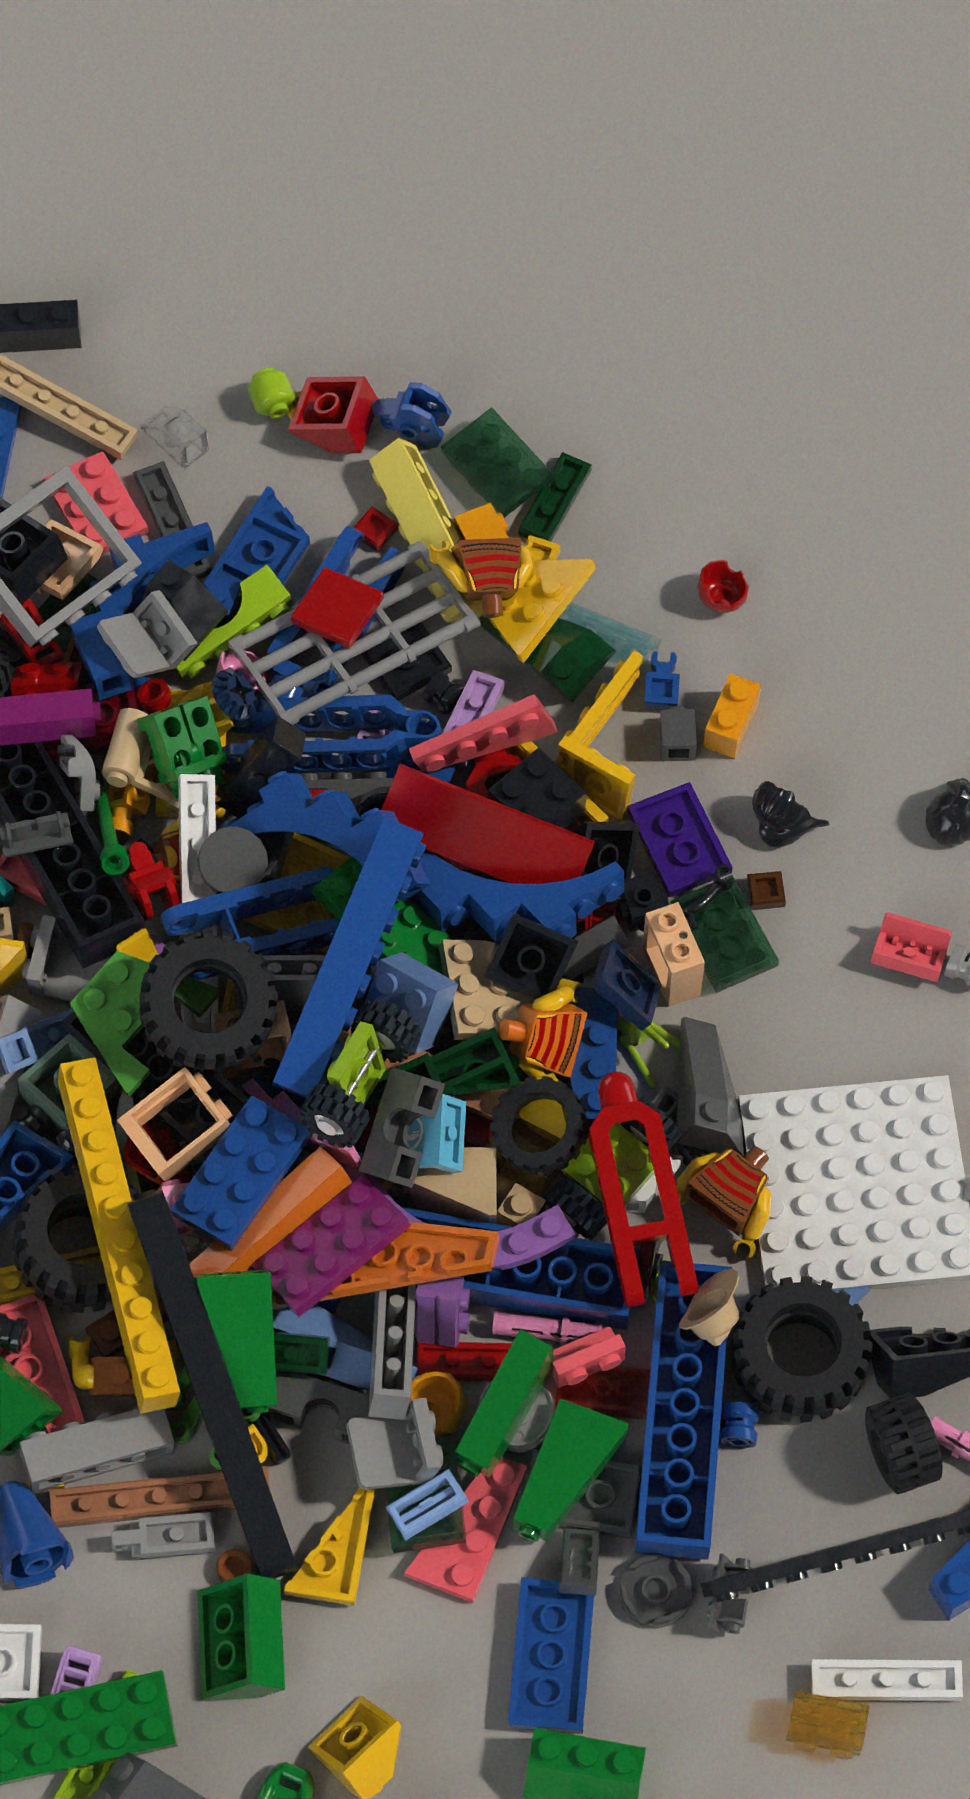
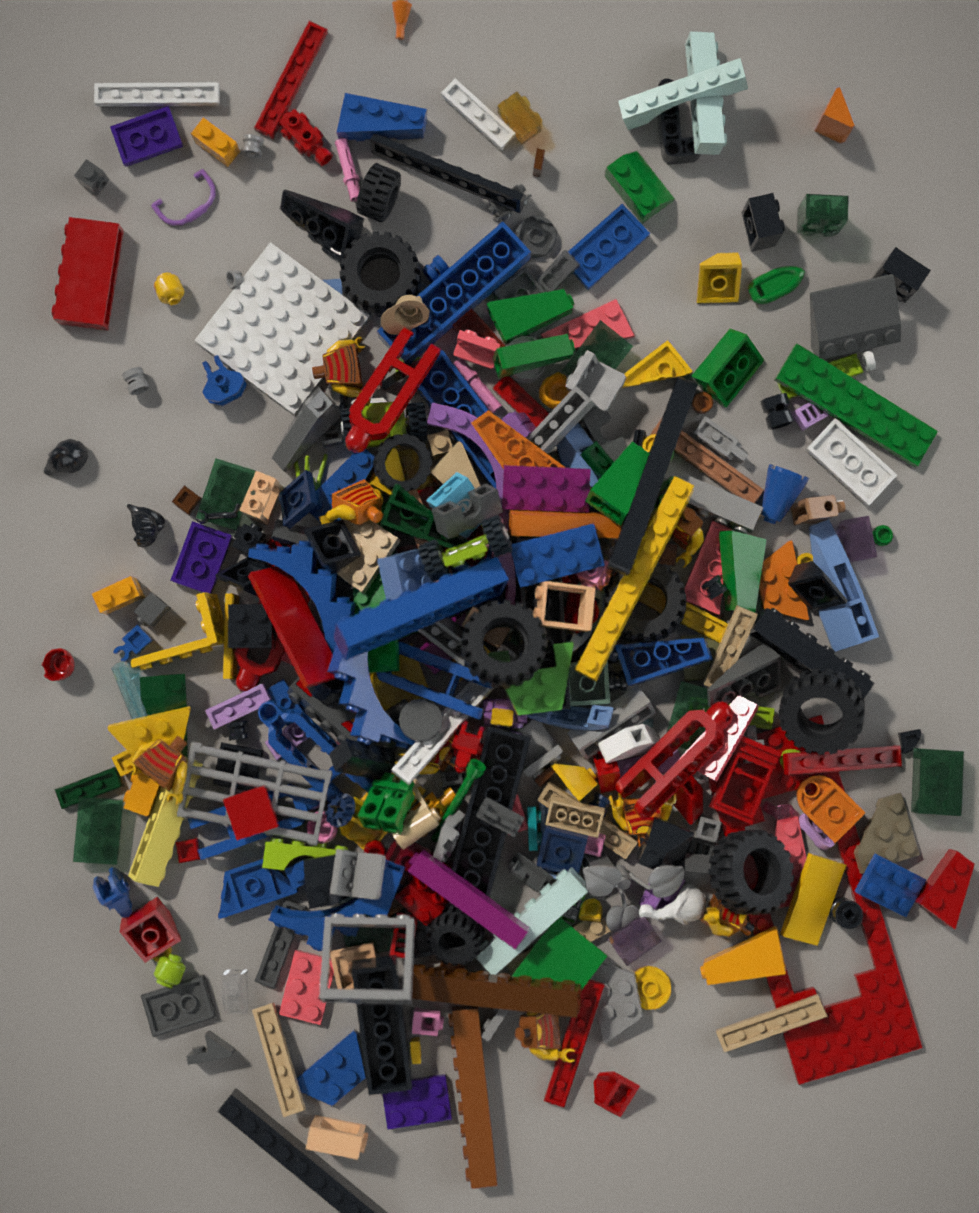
camera: 140 degrees left, 20 degrees up
light blue tile [386,1469,469,1541] -> none
coral wing [409,694,558,773] -> none
coral bracket [870,912,952,982] -> none
none -> dark grey tile [140,974,216,1037]
none -> dark grey slope [186,1030,235,1065]
none -> blue hinge [202,355,247,406]
none -> reddish brown tile [533,148,545,177]
none -> black wheel [760,393,795,430]

